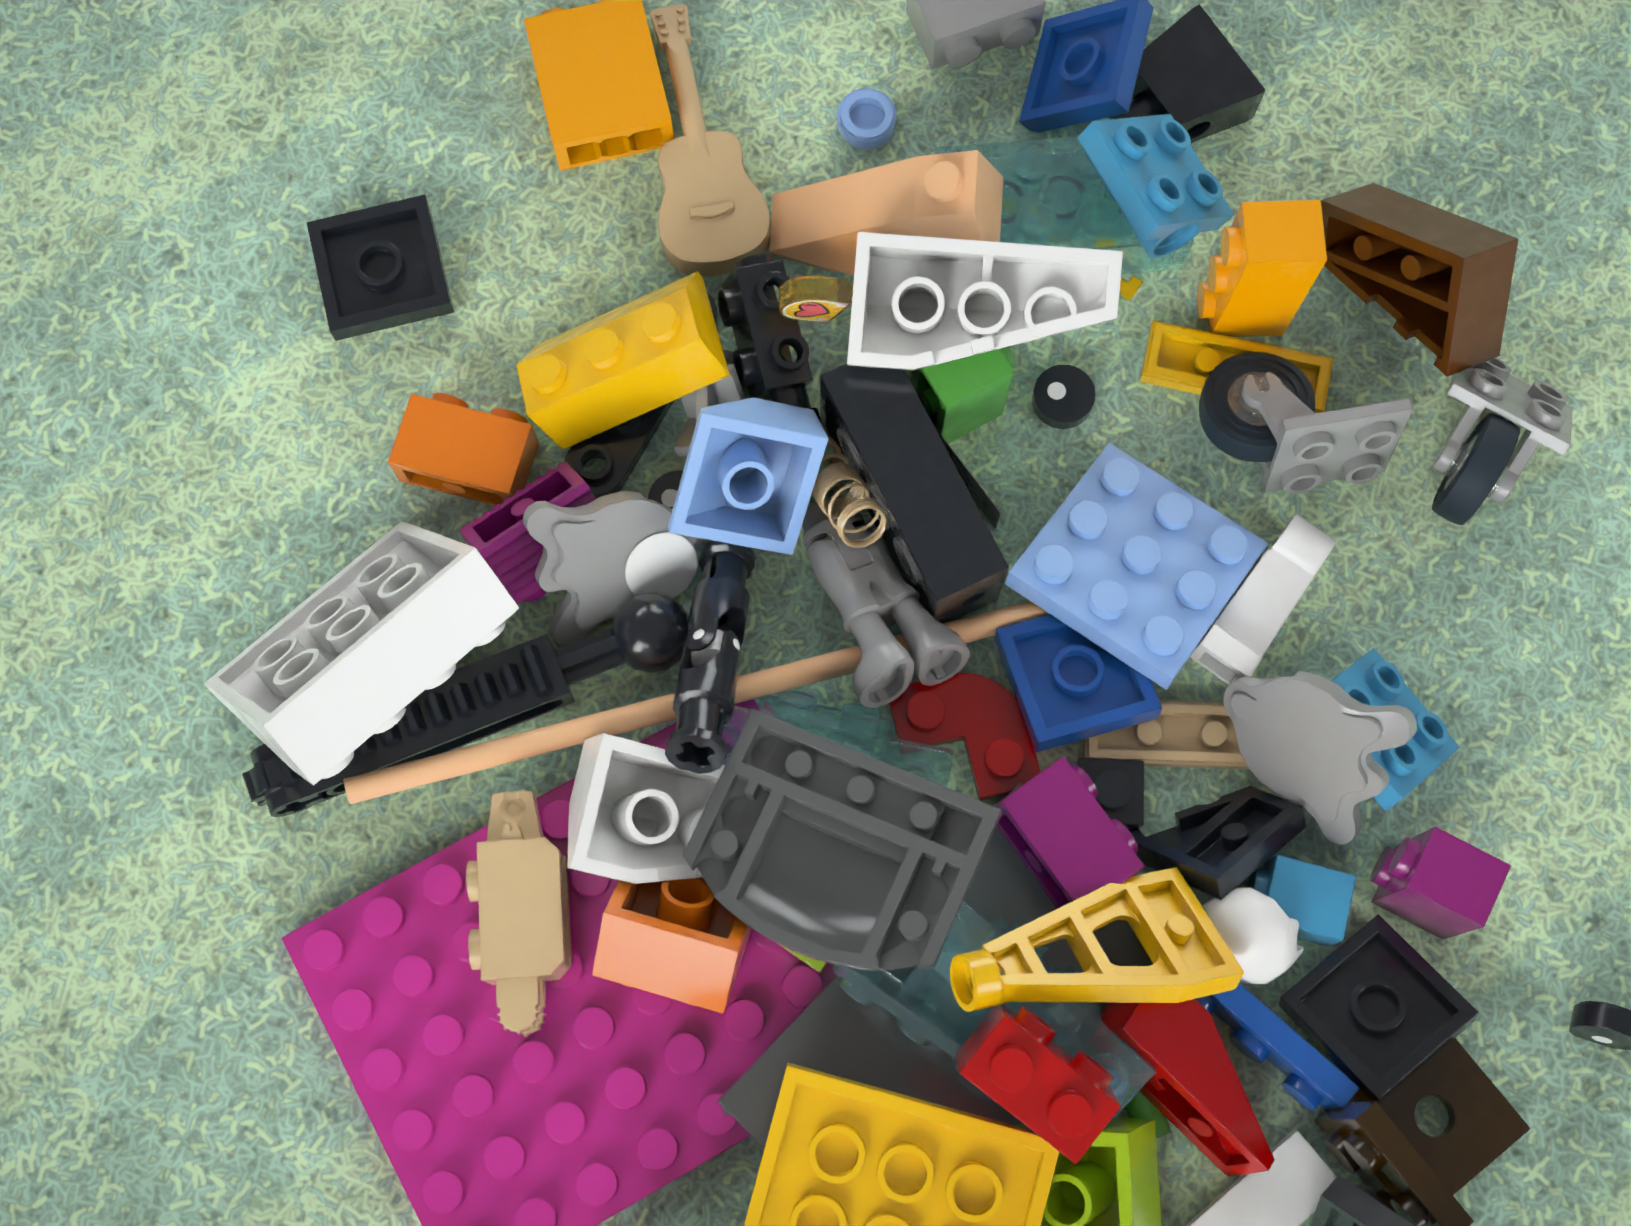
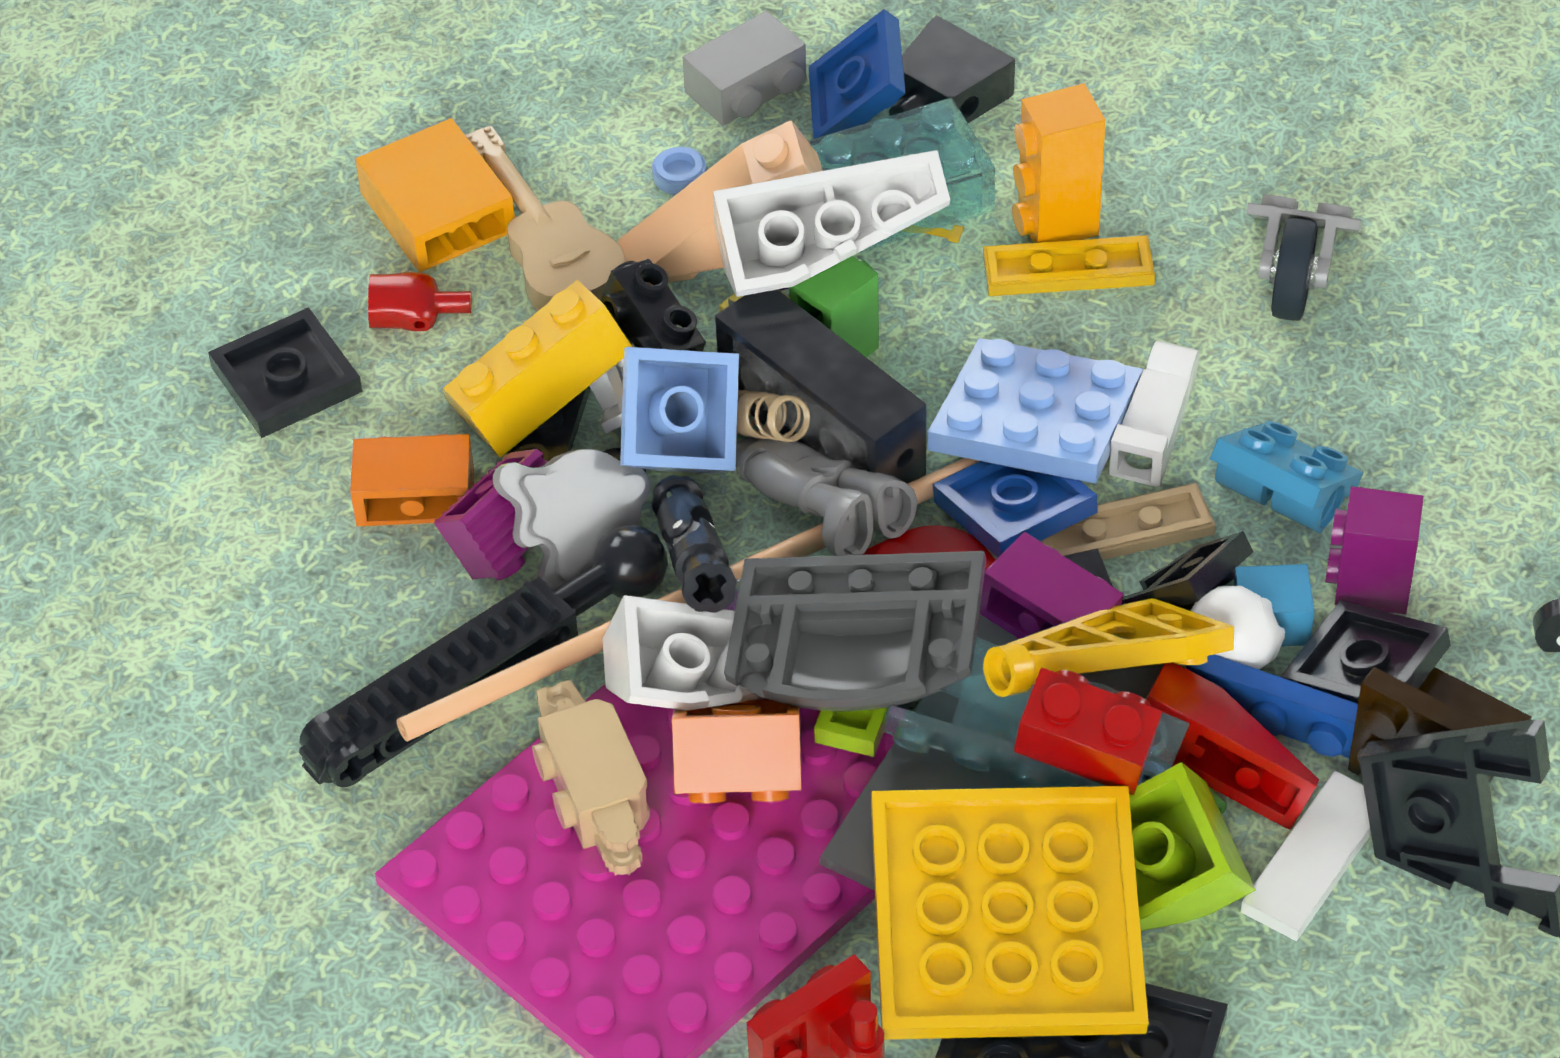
camera: 15 degrees left, 25 degrees down
white slope [204,521,519,786] -> none
white sticker [625,532,697,599] -> none
clear yellow tile [779,276,853,324] -> none
black tile [1032,365,1095,429] -> none
dark azure plate [1077,114,1234,259] -> none
light grey plate [1199,352,1413,494] -> none
light grey tile [1223,671,1417,845] -> none
reddish brown wedge [1321,183,1518,377] -> none
none -> red piece [368,272,472,332]

